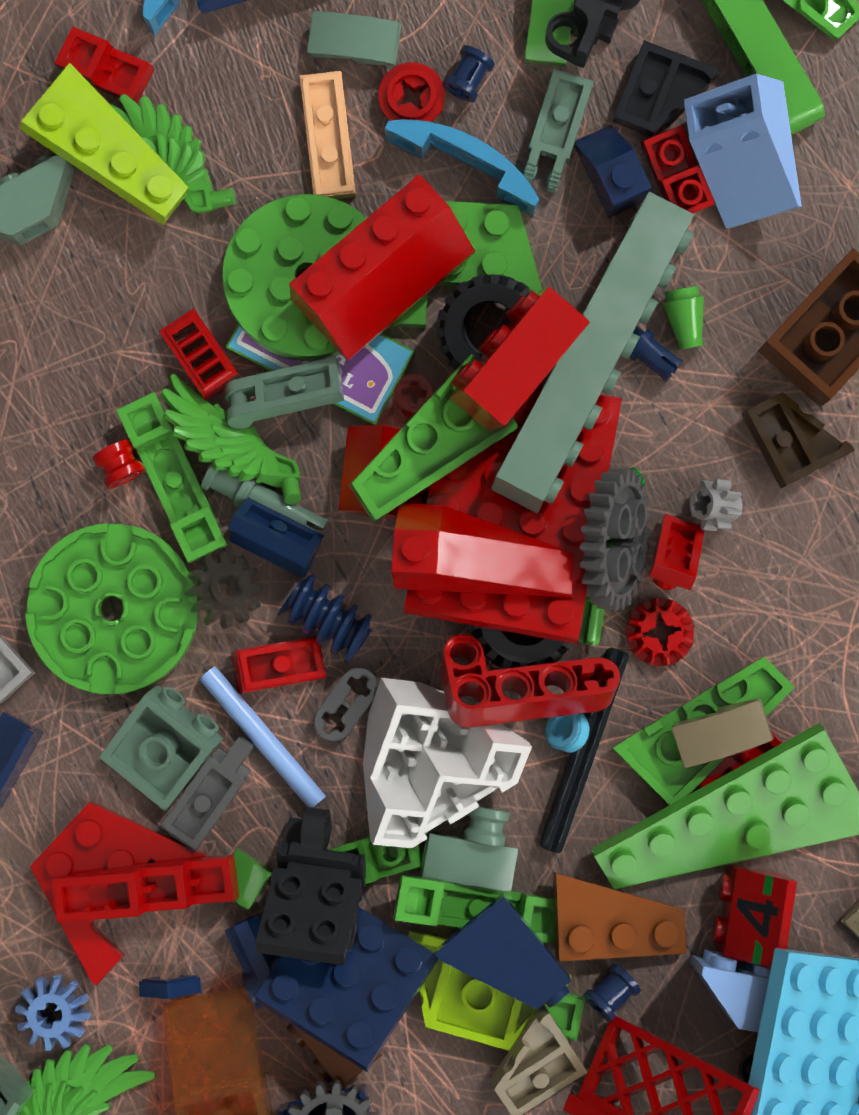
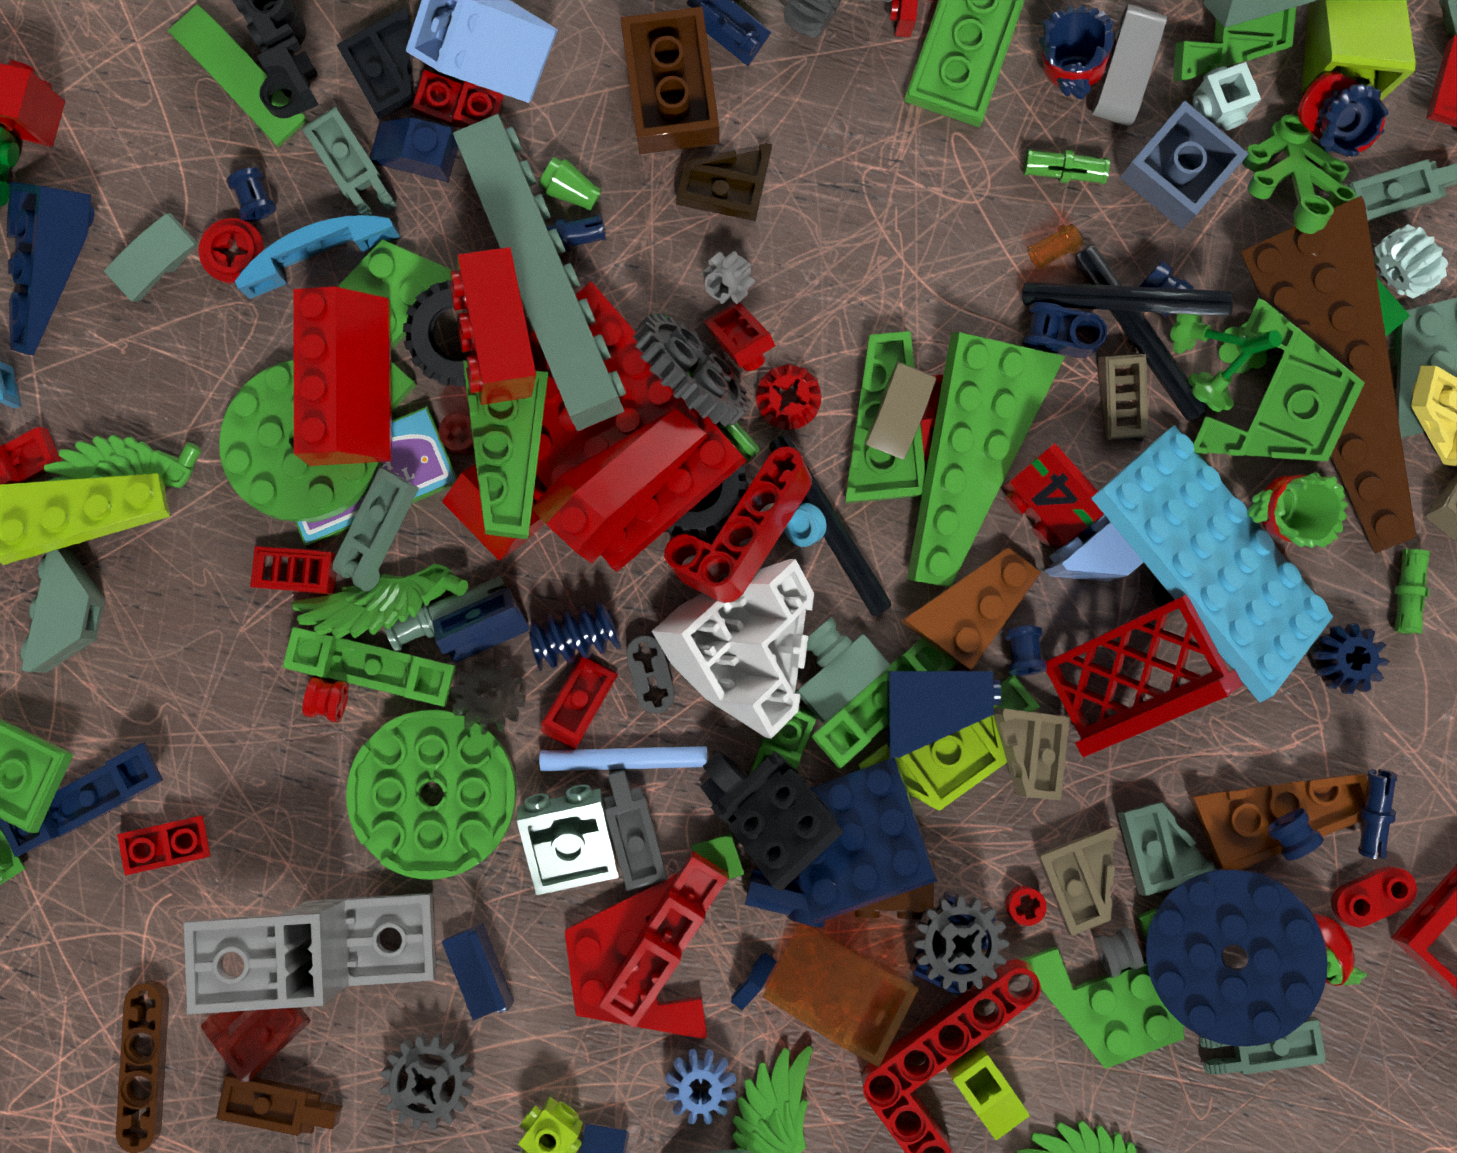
camera: 55 degrees left, 0 degrees up
light nougat tile [300,71,356,199] -> none

